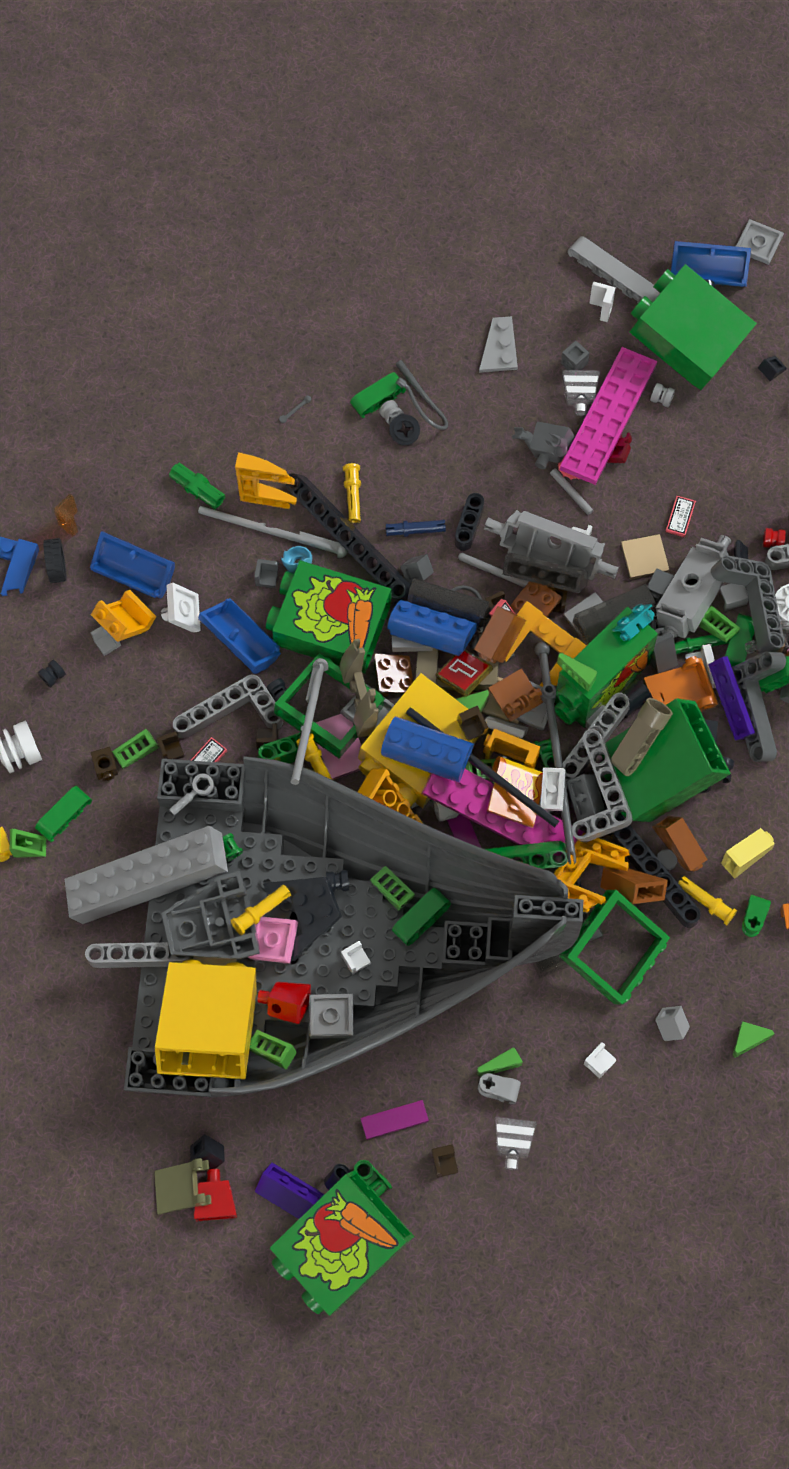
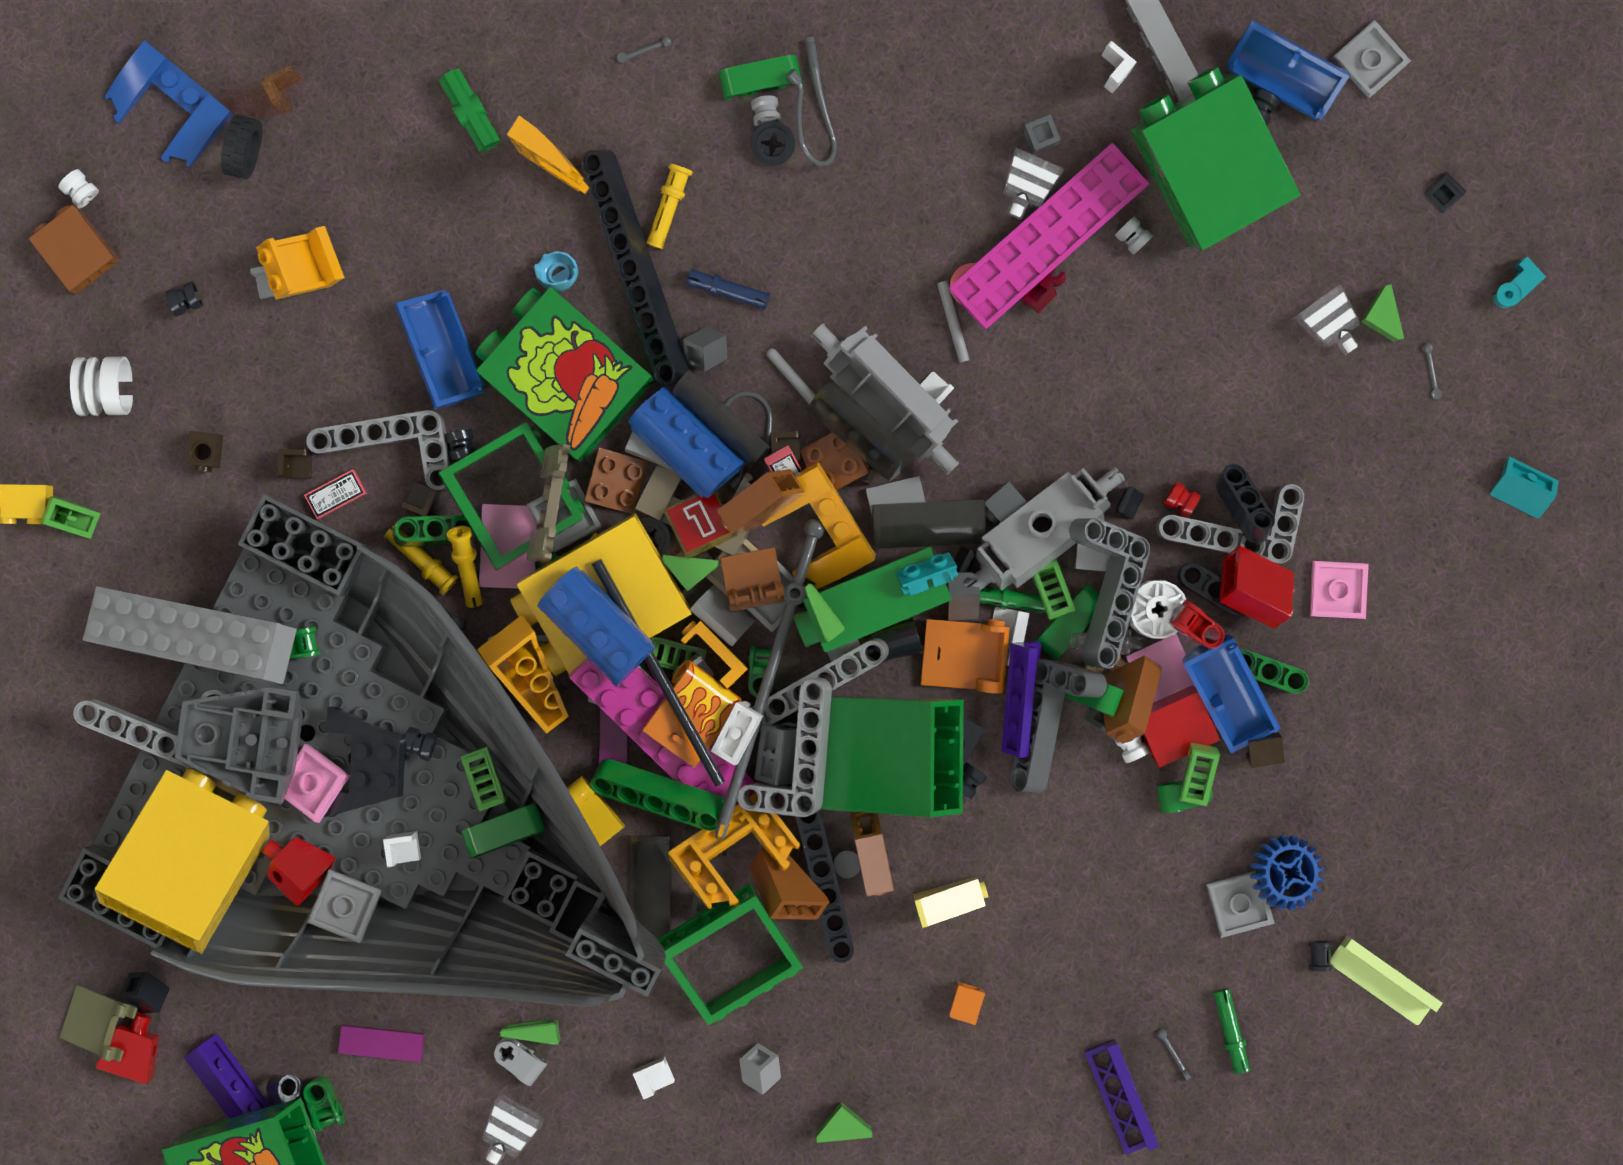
camera: 25 degrees right, 20 degrees up
green beam [35,786,92,842] -> none
blue container [90,531,175,599] -> none
bright green slope [112,729,159,769] -> none
white tile [161,583,201,632] -> none
light grey piece [169,774,214,816] -> none
light grey bar [198,506,347,558] -> none
yellow pin [231,885,291,935] -> none
bright green slope [249,1030,296,1070] -> none
dark grey panel [255,559,278,588] -> none
light grey bar [291,658,328,785] -> none
dark brown panel [431,1144,458,1178] -> none
black beam [455,493,484,551] -> none
dark brown panel [457,705,488,741] -> none
light grey wing [479,316,518,373] -> none
dark grey torso [512,421,575,469] -> none
dark tan beam [611,698,673,776] -> none
tan tile [621,534,669,580] -> none
tile [666,496,696,538] -> none
yellow pin [678,876,737,926] -> none
green piece [742,894,771,937] -> none
black slope [758,356,787,381] -> none

